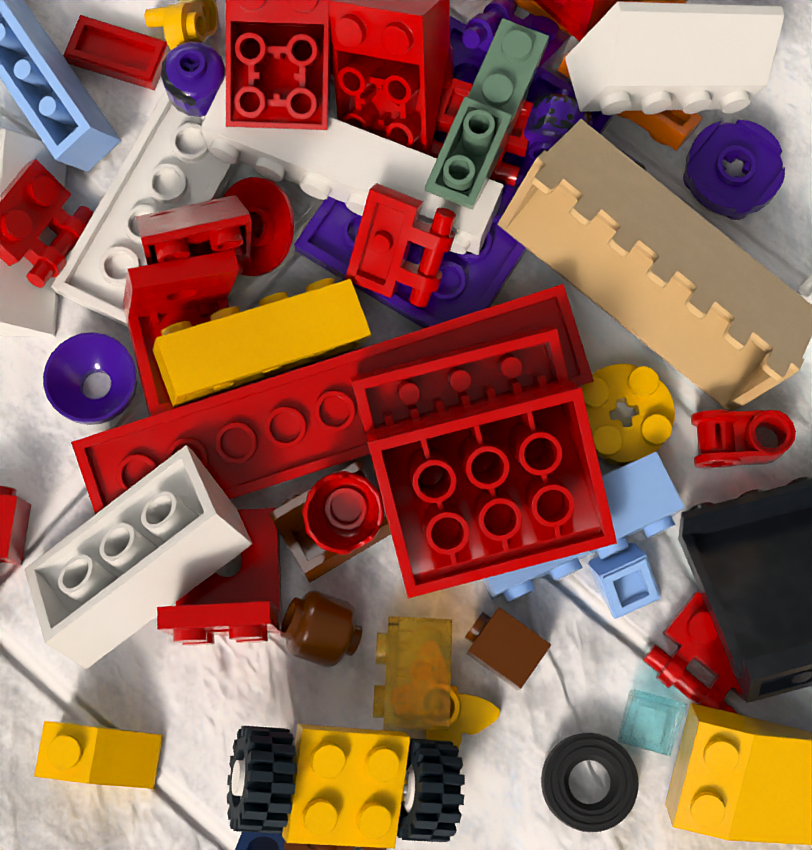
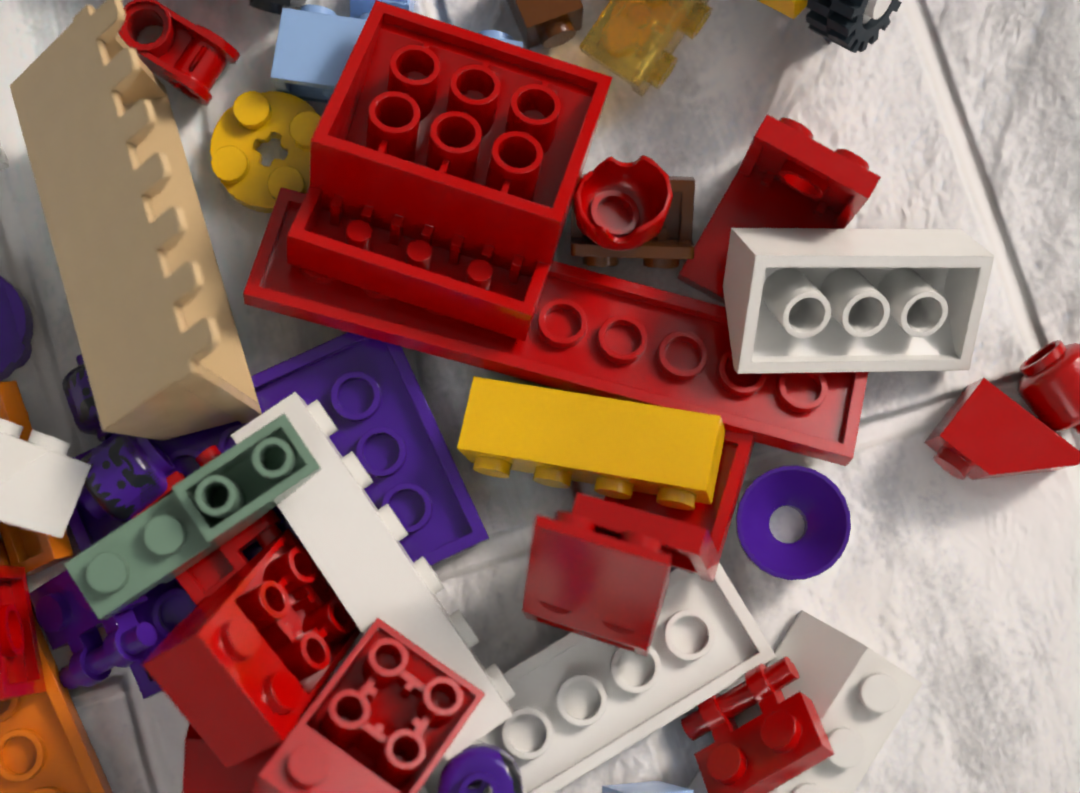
camera: 150 degrees left, 5 degrees up
yellow slope [34,721,163,789] -> none
red dish [222,177,294,277] -> none
reddish brown head [280,590,362,667] -> none
red plate [345,183,456,307] -> none

